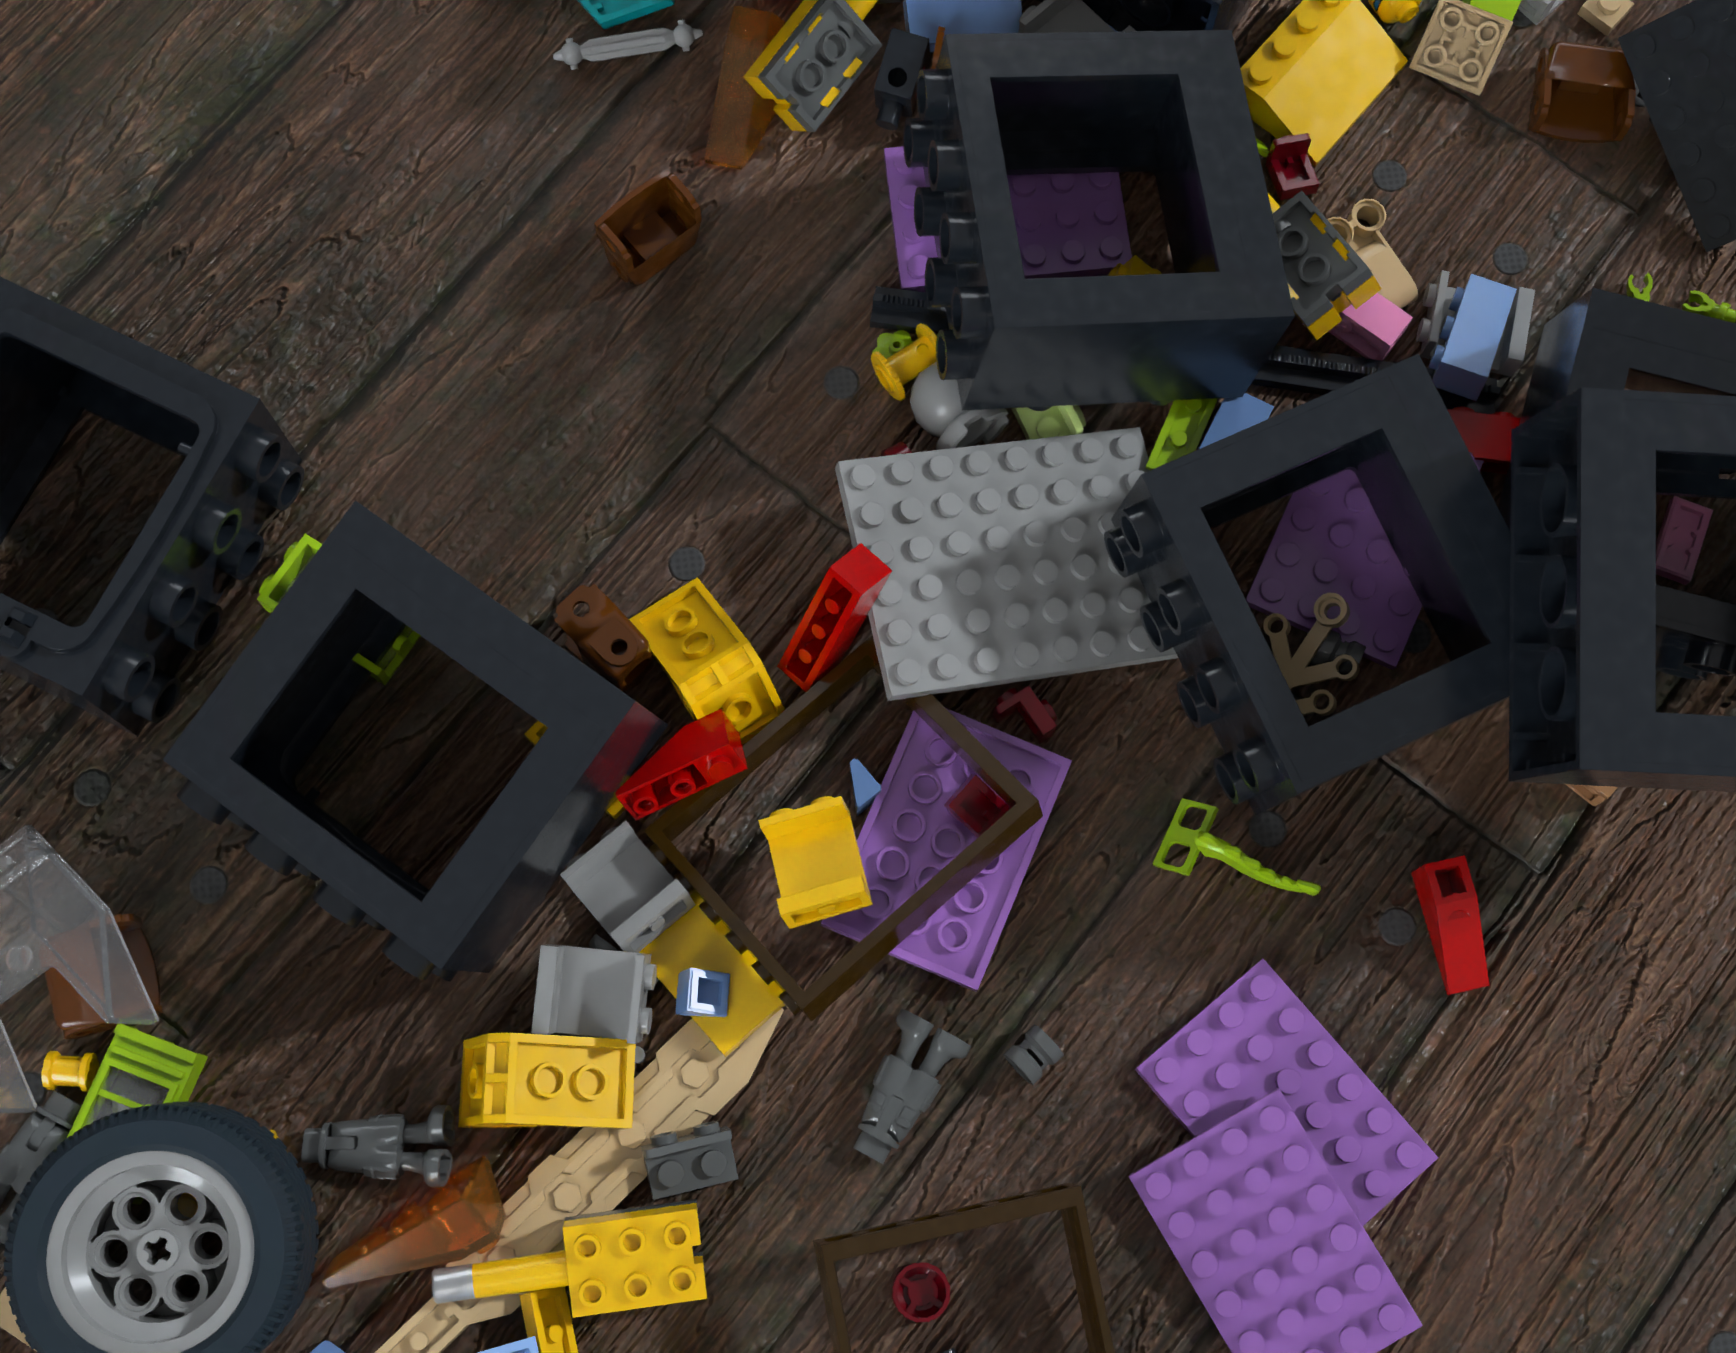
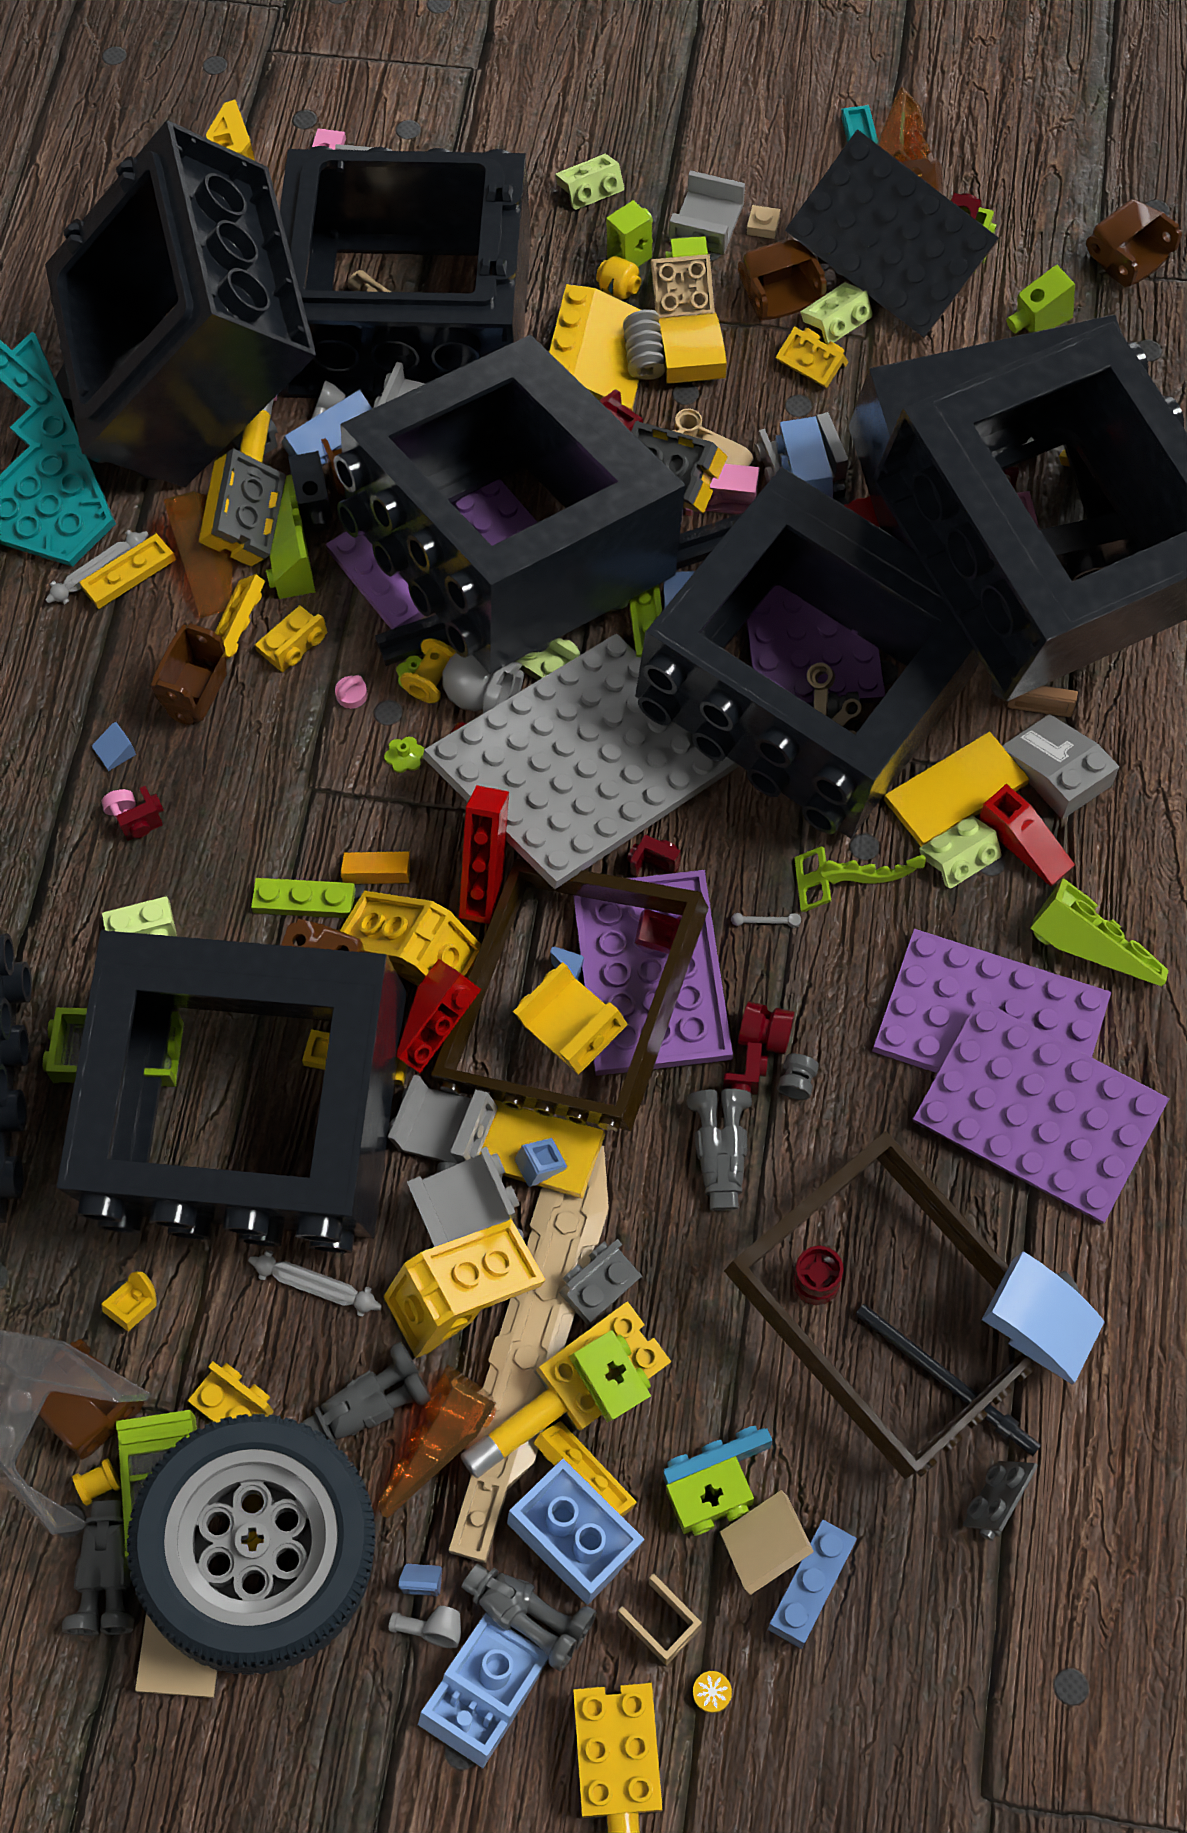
camera: 25 degrees left, 10 degrees down
none -> yellow plate [79,533,176,609]
none -> medium blue slope [92,722,136,771]
none -> bright pink tile [101,789,136,819]
none -> yellow plate [101,1271,157,1332]
none -> yellowish green bracket [102,896,177,936]
none -> dark red bracket [116,786,164,841]
none -> yellow bracket [188,1361,274,1423]
none -> yellow plate [215,574,265,659]
none -> light grey wheel [248,1250,382,1316]
none -> lime plate [251,878,356,918]
none -> yellow bracket [255,605,327,673]
none -> lime wedge [266,475,315,599]
none -> bright pink tile [335,675,368,709]
none -> light orange slope [341,852,410,884]
none -> lime plant [384,736,424,773]
none -> lime brick [569,1330,651,1423]
none -> light grey piece [623,310,666,380]
none -> yellow slope [658,312,727,383]
none -> dark red bracket [723,1042,768,1095]
none -> light grey hinge [731,913,801,928]
none -> dark red wheel [738,1001,795,1055]
none -> yellow bracket [775,326,848,389]
none -> yellowish green bracket [800,282,873,344]
none -> yellow tile [884,732,1029,847]
none -> yellowish green bracket [919,815,1002,889]
none -> light grey slope [1002,714,1119,820]
none -> lime wedge [1030,878,1168,987]

